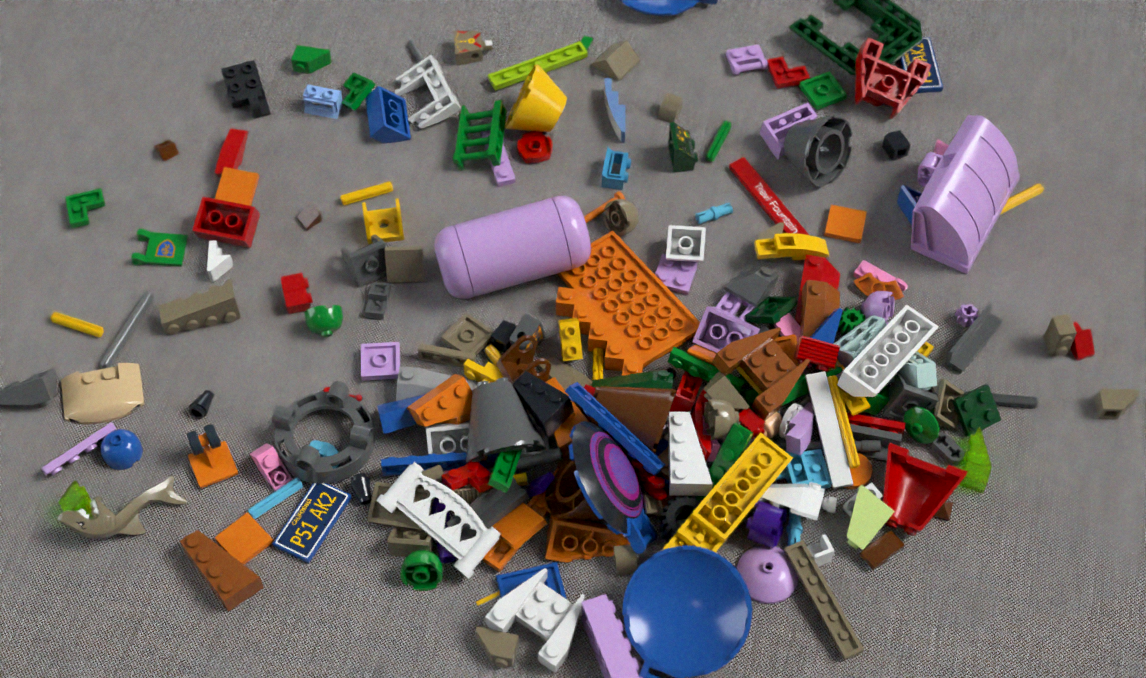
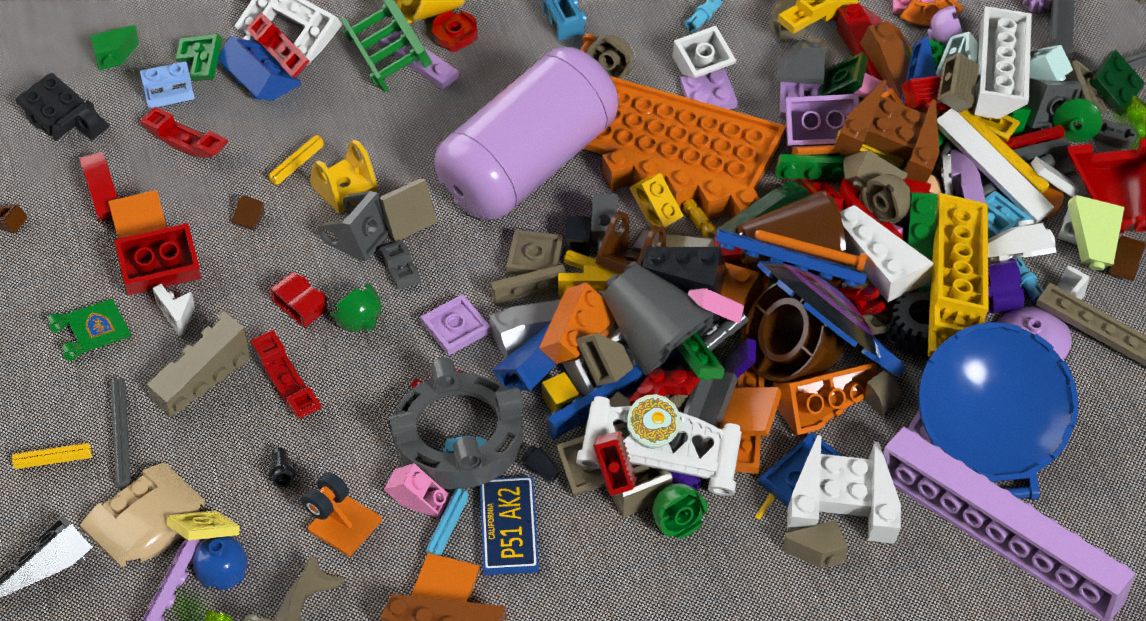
camera: 30 degrees left, 5 degrees down
none -> red slope [140,107,228,158]
none -> light yellow plate [167,511,240,540]
none -> red slope [246,12,310,79]
none -> red slope [250,330,322,419]
none -> yellow panel [542,372,579,413]
none -> dark tan slope [576,333,633,386]
none -> red brick [593,431,637,496]
none -> tile [627,394,681,448]
none -> bright pink slope [688,288,744,323]
none -> orange bar [755,230,867,272]
none -> dark tan brick [937,53,980,112]
none -> white tile [1031,157,1079,197]

